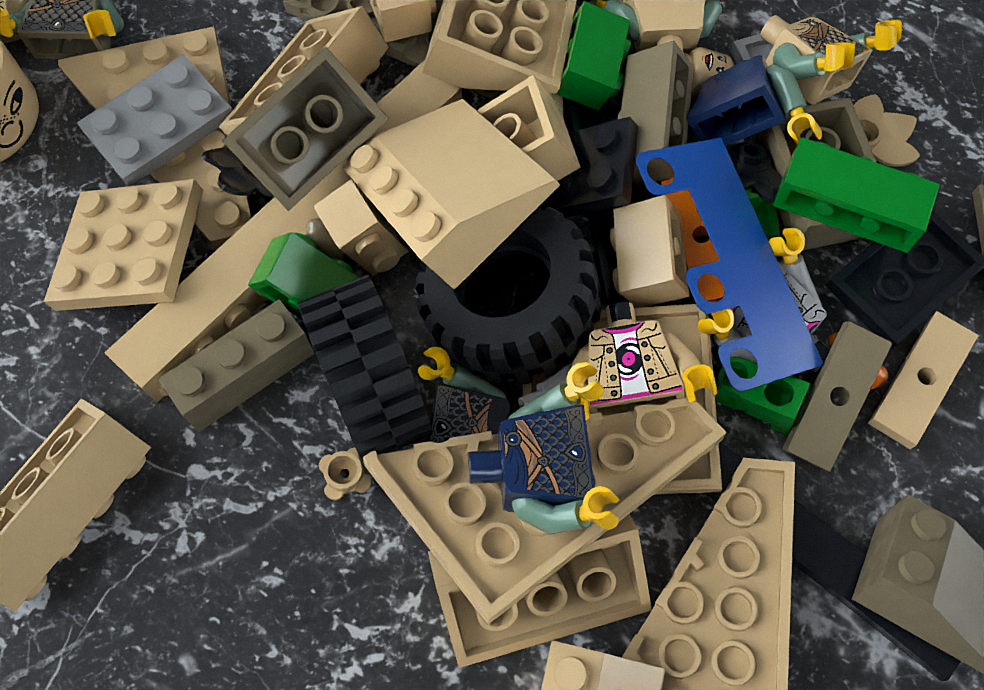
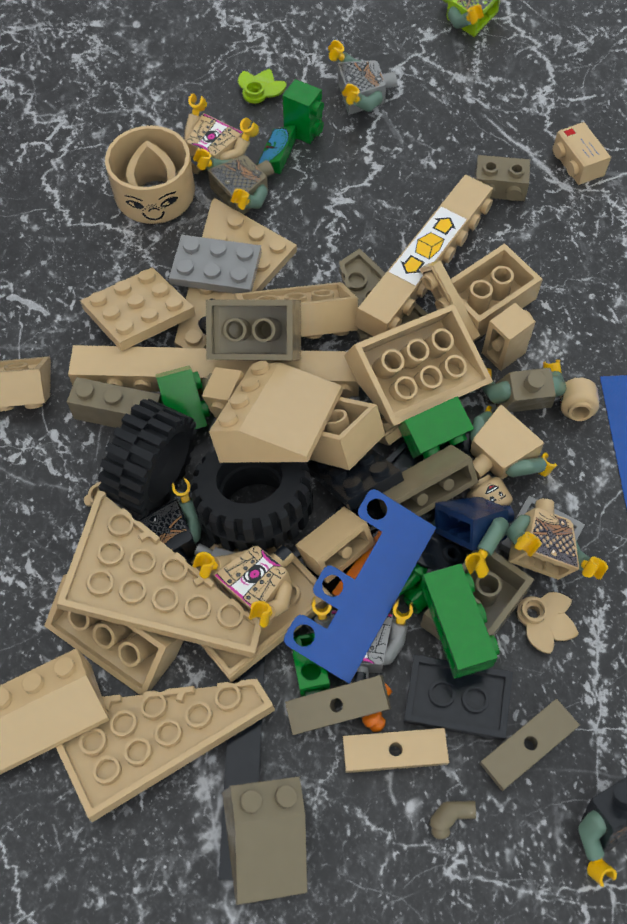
camera: 50 degrees right, 5 degrees down
torso [468,362,620,535] -> none

